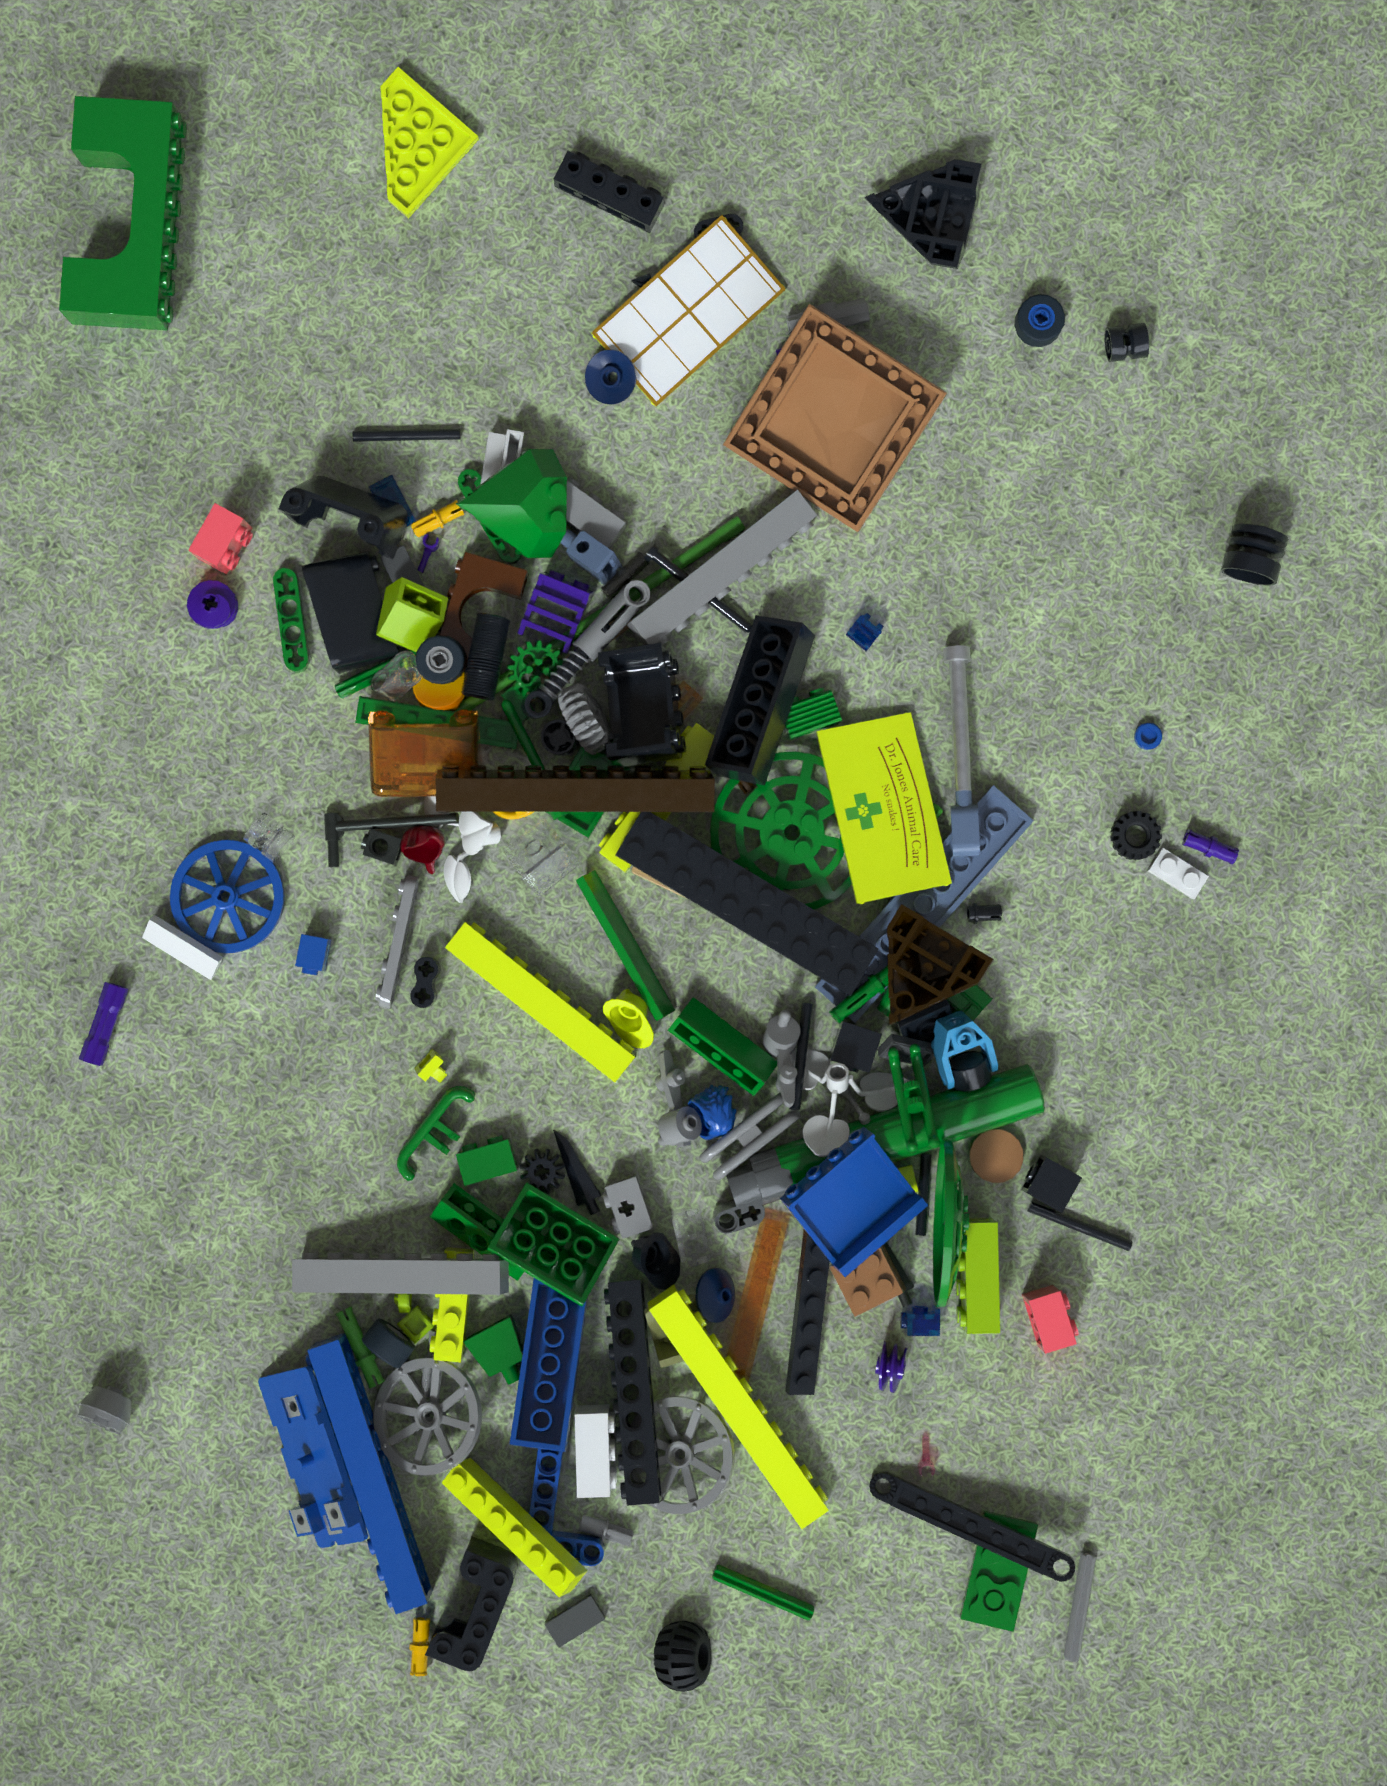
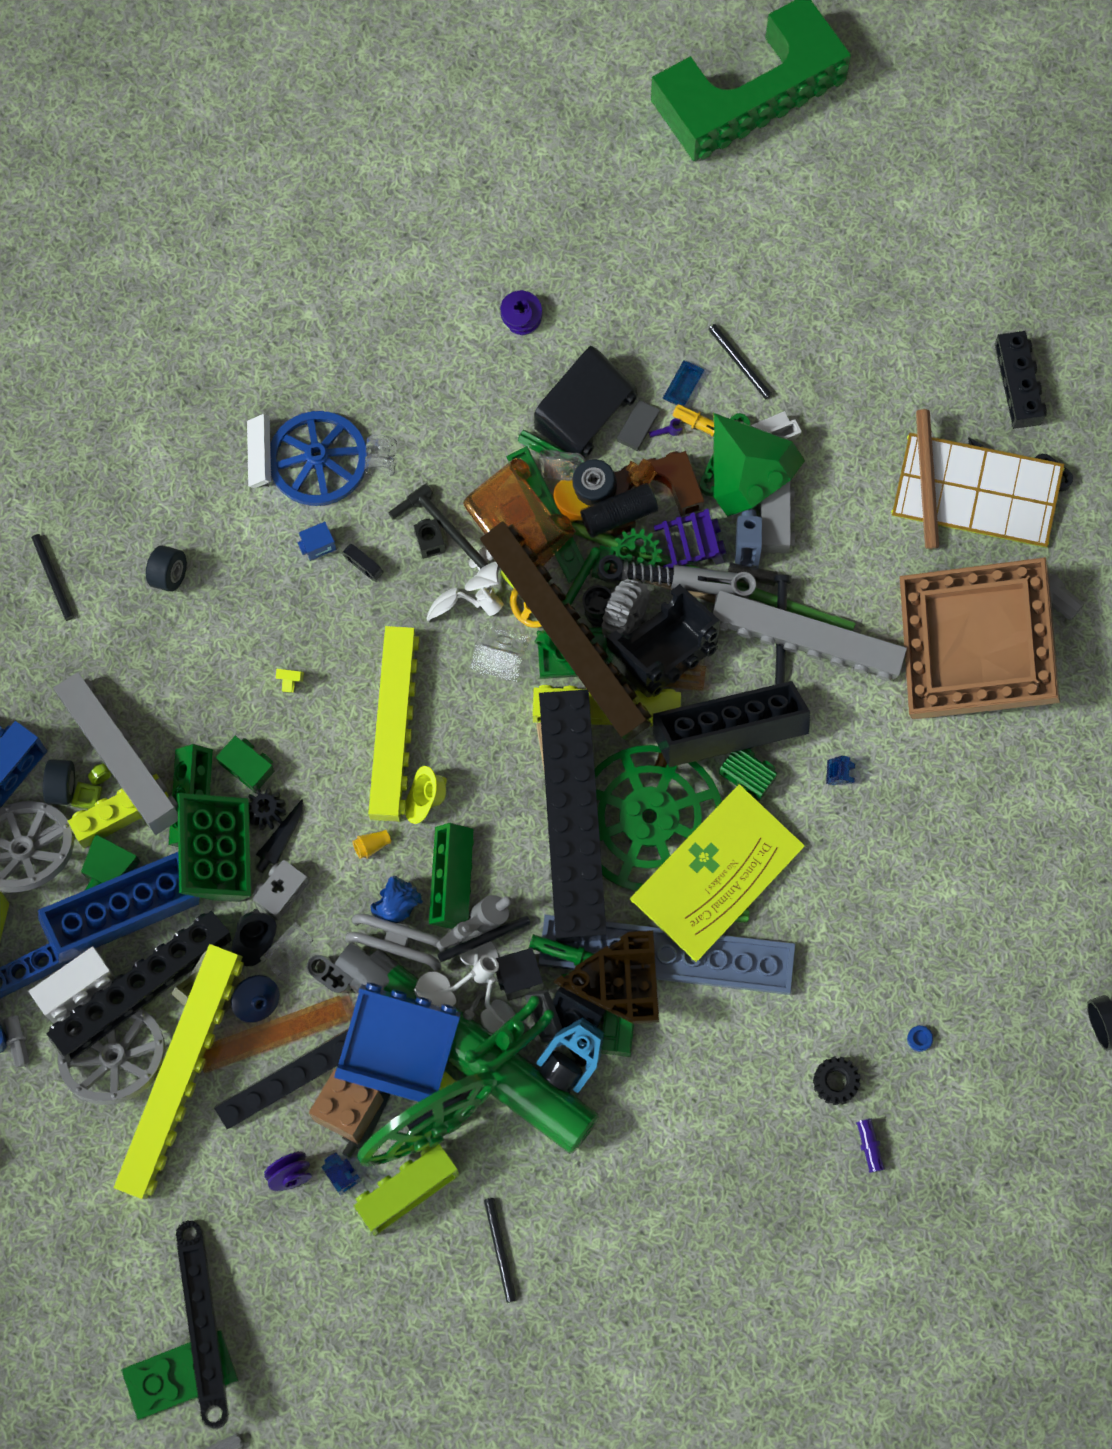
camera: 60 degrees right, 15 degrees down
dark purple axle [79,982,129,1066] -> none
coral brick [188,503,253,575] -> none
green beam [273,568,310,673] -> none
black windscreen [278,476,409,560] -> none
bright green pin [336,1306,385,1389] -> none
light grey piece [375,875,419,1009] -> none
lime slope [376,577,448,652] -> none
neon yellow plate [380,67,479,219] -> none
green piece [397,1086,475,1181] -> none
dark red hair [401,825,445,874] -> none
black axle [410,957,441,1008] -> none
green tile [576,870,675,1021] -> none
dark blue dish [585,350,637,405] -> none
light grey piece [655,1050,702,1148] -> none
green axle [712,1565,815,1620] -> none
clear pink hand [918,1436,935,1477] -> none
flat silver piece [943,645,980,857] -> none
black pin [967,903,1002,924] -> none
medium nougat tile [969,1129,1023,1183] -> none
black head [1021,1155,1082,1213] -> none
coral brick [1022,1285,1079,1354] -> none
white plate [1148,848,1209,899] -> none
none -> black bar [31,534,74,621]
none -> black wheel [146,545,187,592]
none -> black beam [342,544,384,582]
none -> yellow cone [352,830,391,859]
none -> clear orange tile [626,458,657,487]
none -> medium nougat axle [916,409,939,549]

